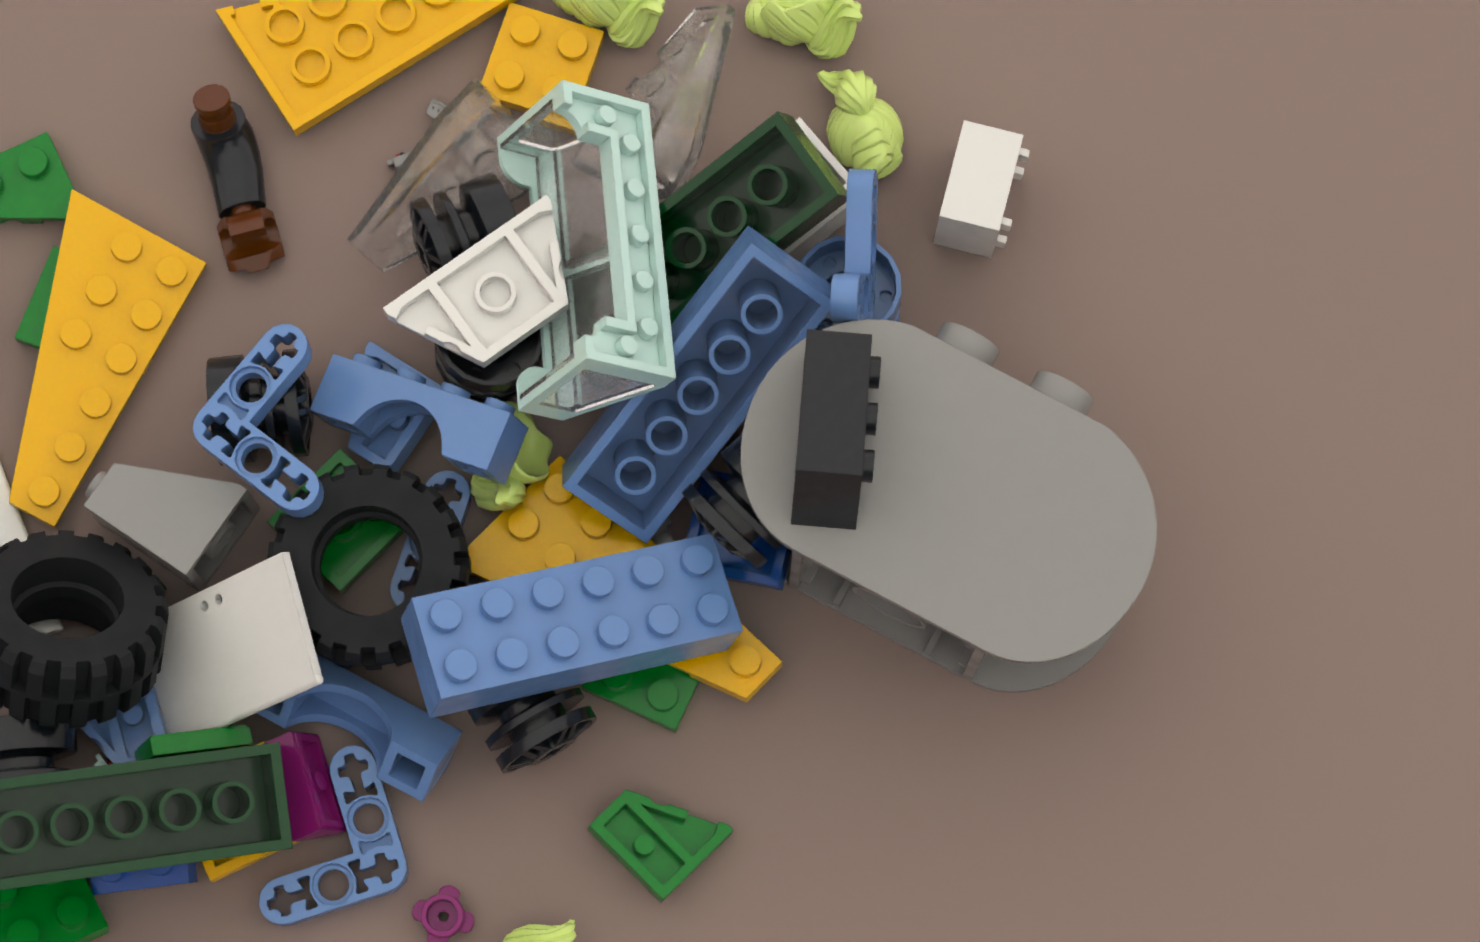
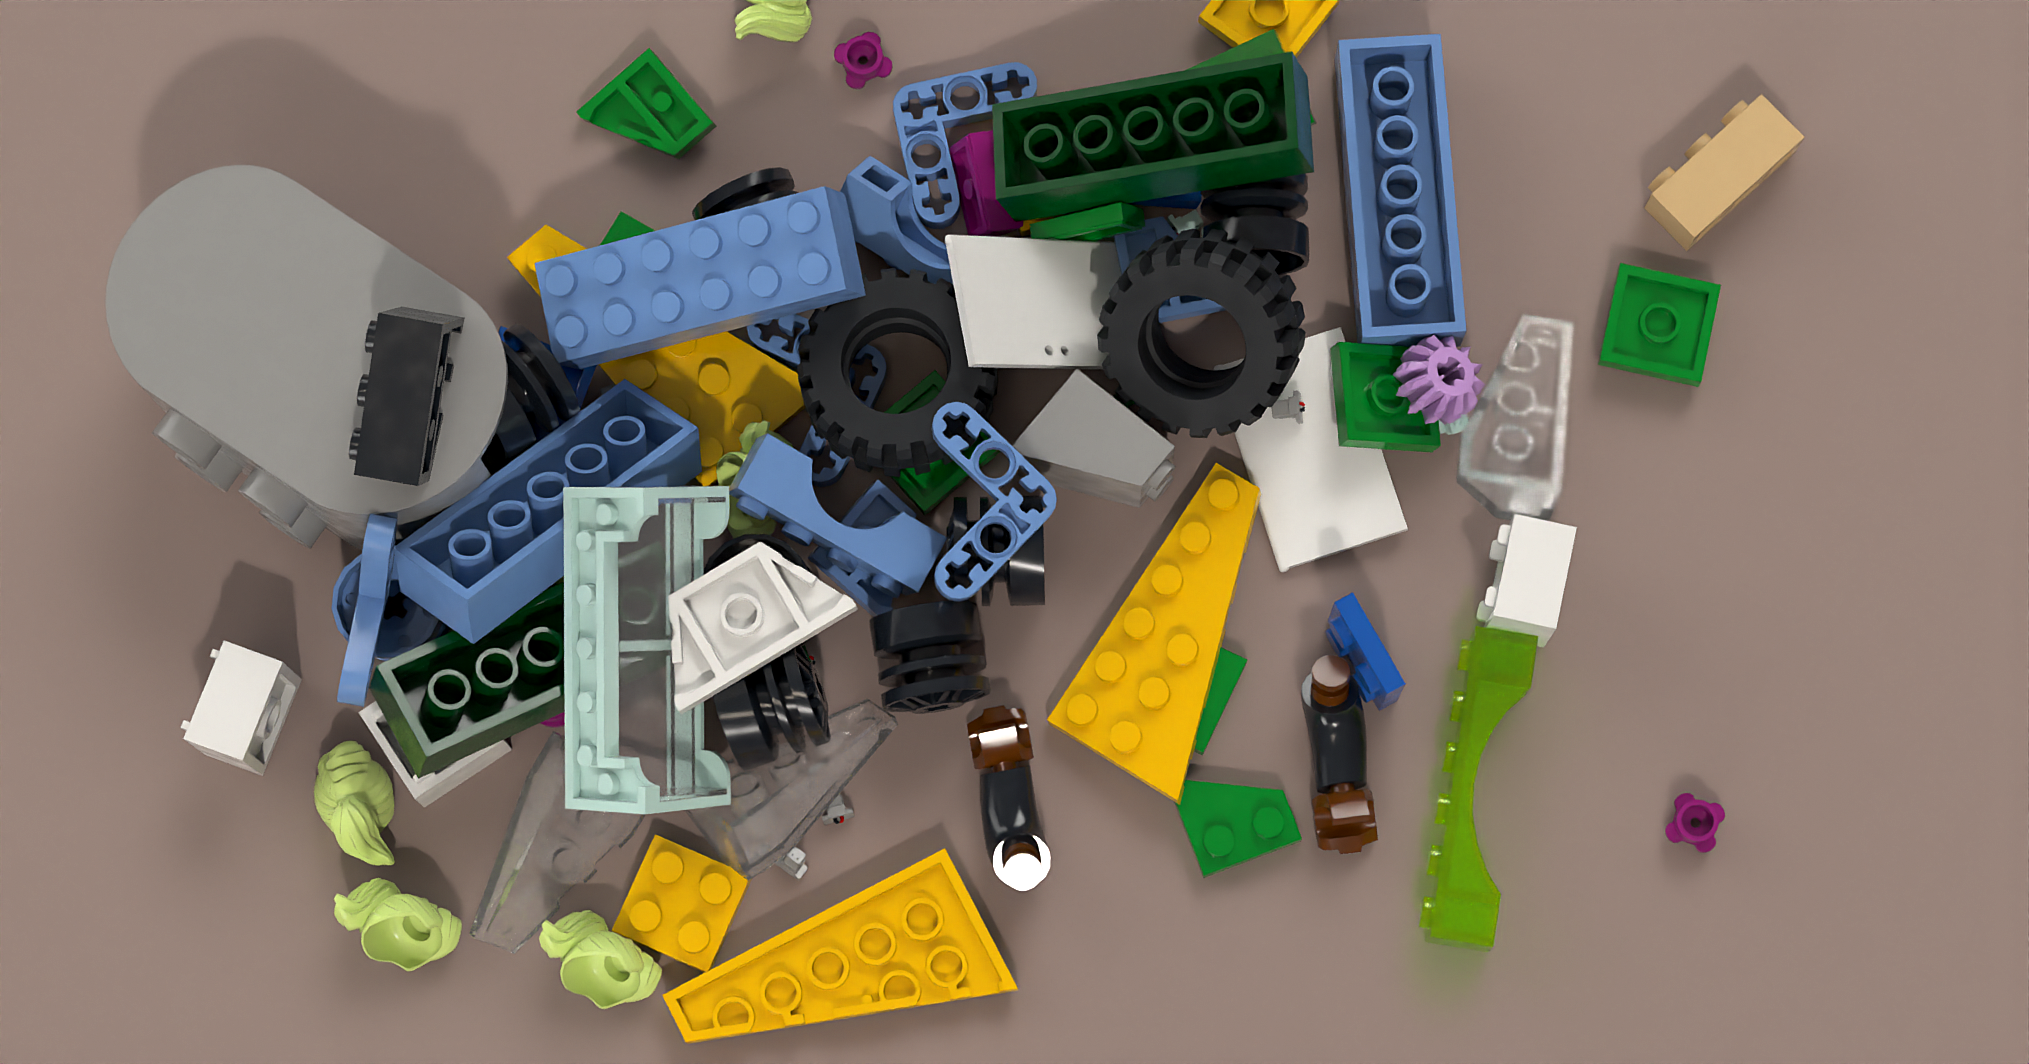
camera: 170 degrees left, 0 degrees up
none -> black wheel [869,601,991,714]

